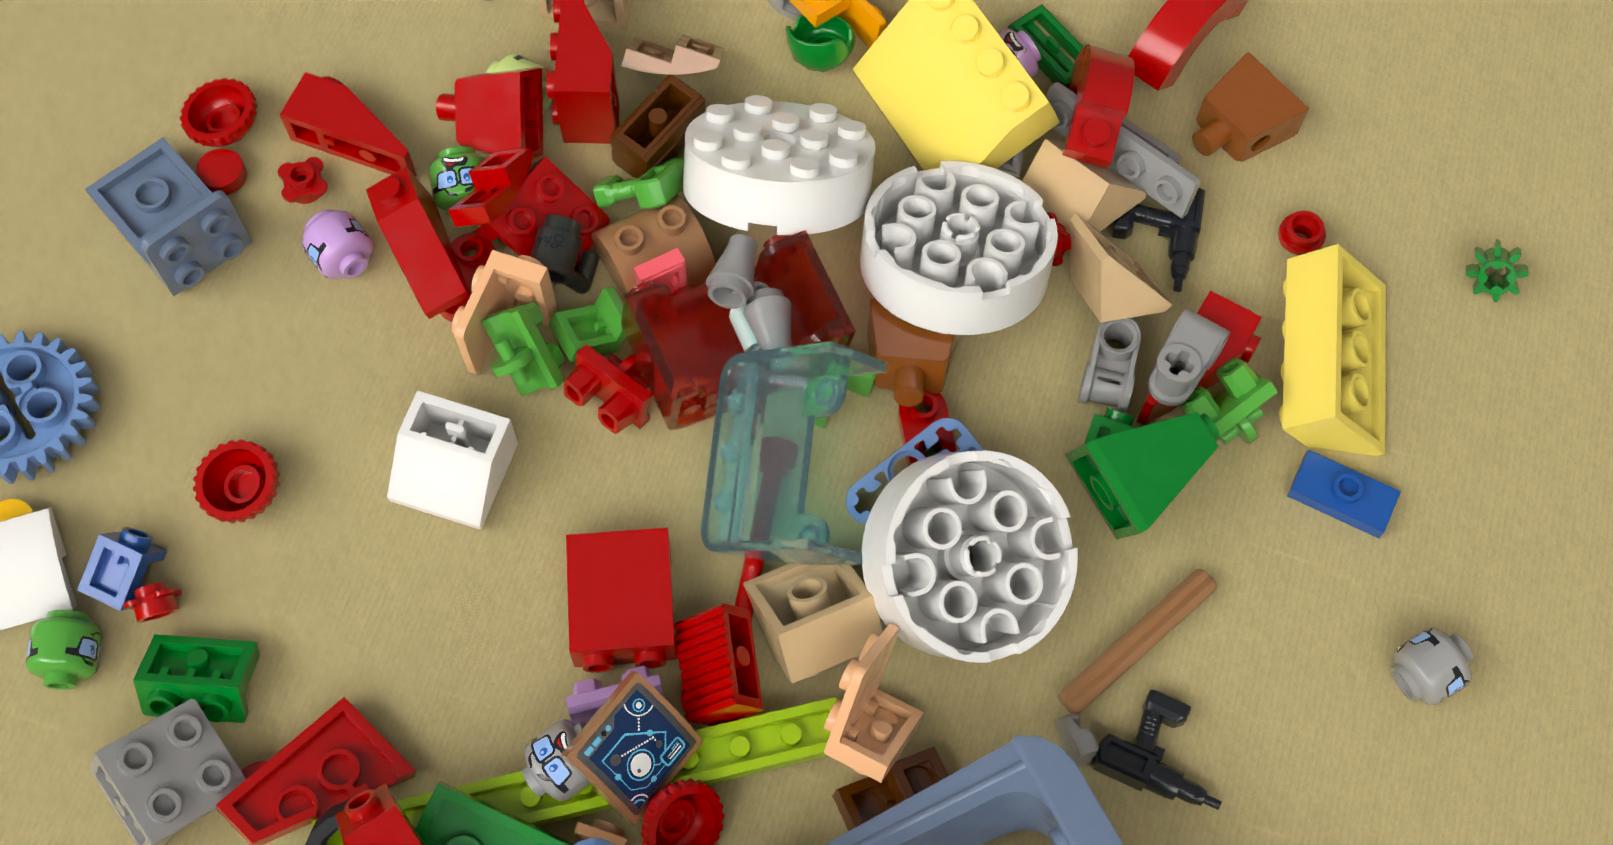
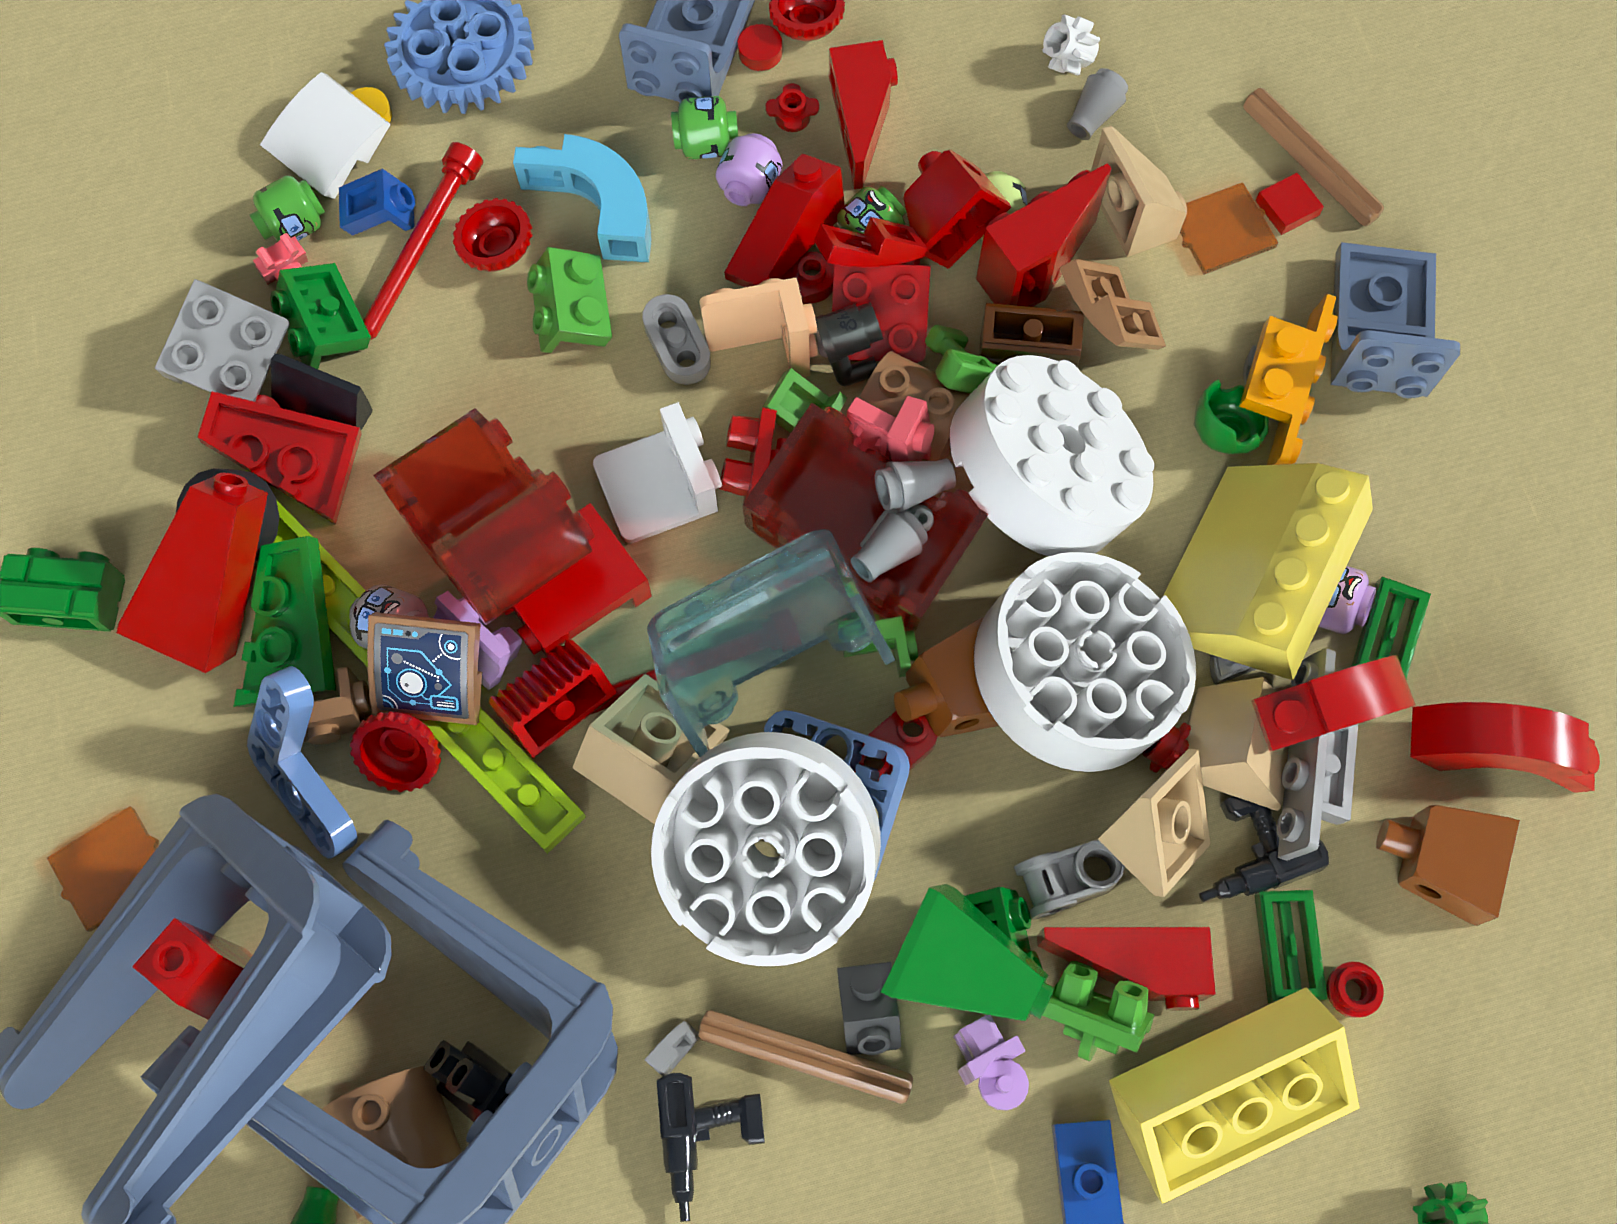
camera: 60 degrees right, 5 degrees up
red plate [123,582,182,623] -> none
white slope [387,390,518,530] -> none
bright green hips [481,302,566,396] -> none
light nougat bracket [824,623,924,783] -> none
reddish brown slope [832,746,949,831] -> none
light grey piece [1148,308,1231,406] -> none
none -> coral plate [253,233,308,285]
none -> black slope [271,353,373,430]
none -> red piece [363,142,484,340]
none -> clear red windscreen [373,408,595,625]
none -> medium azure arch [513,134,651,262]
none -> bright green bracket [527,247,612,353]
none -> white bracket [593,402,722,543]
none -> light grey plate [643,294,711,385]
none -> bright green head [671,96,738,160]
none -> dark grey bracket [837,962,901,1055]
none -> coral plate [886,396,934,462]
none -> lavender hips [953,1015,1029,1111]
none -> green tile [1254,890,1327,1003]

